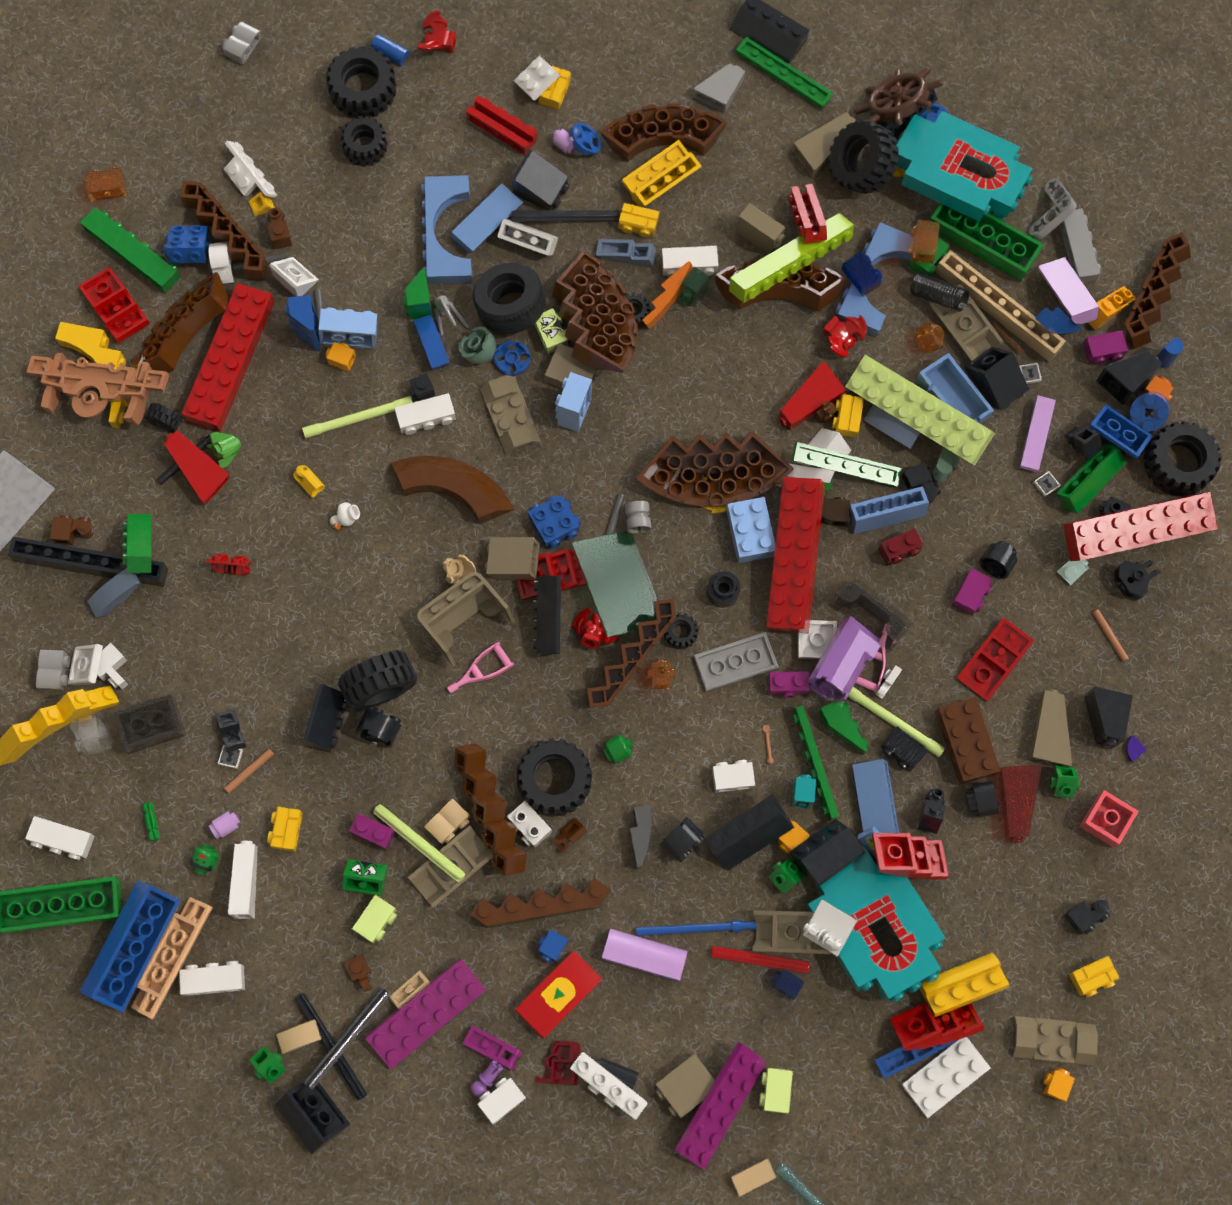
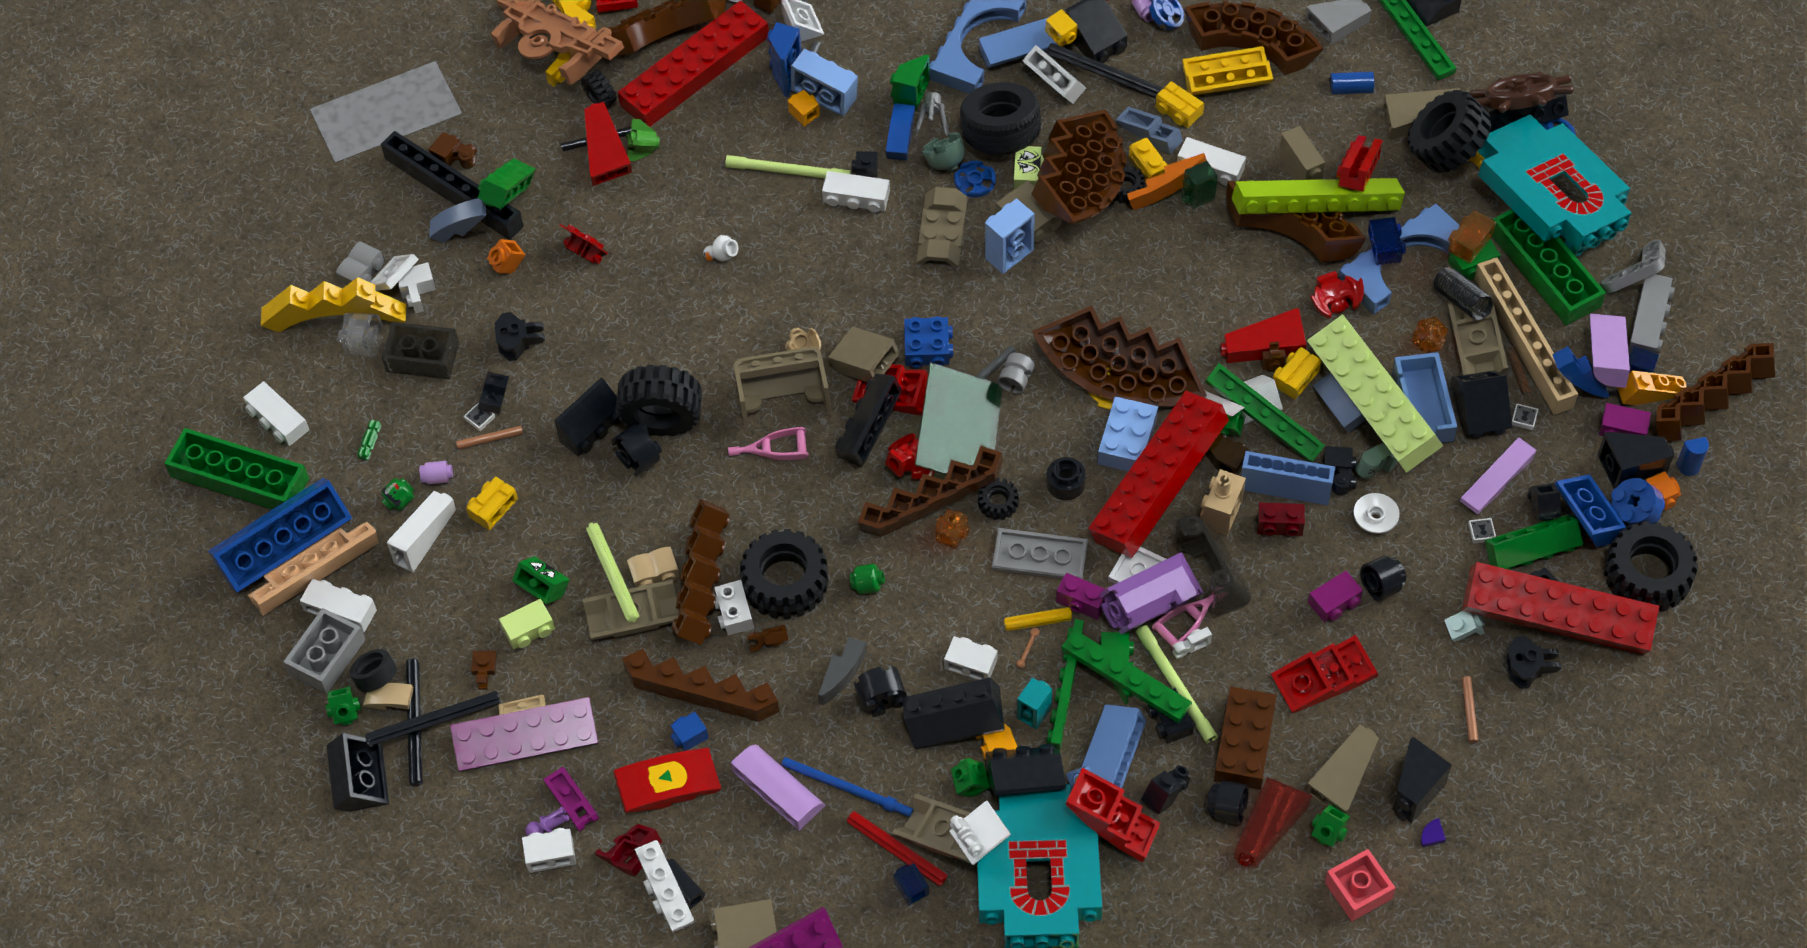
camera: 35 degrees right, 15 degrees down
yellow piece [293,465,325,498] -> none
magenta brick [349,813,395,851] -> none
reddish brown brick [391,456,514,524] -> none
none -> light grey brick [283,608,366,694]
none -> black tyre [350,649,397,692]
none -> orange brick [487,239,526,274]
none -> black hinge [494,312,545,361]
none -> yellow axle [1004,607,1072,631]
none -> yellow brick [1045,9,1078,47]
none -> green plate [1061,630,1192,723]
none -> yellow brick [1128,138,1167,183]
none -> tan brick [1200,469,1246,536]
none -> blue brick [1330,72,1374,94]
none -> white dish [1354,493,1399,534]
none -> clear blue brick [1629,346,1659,373]

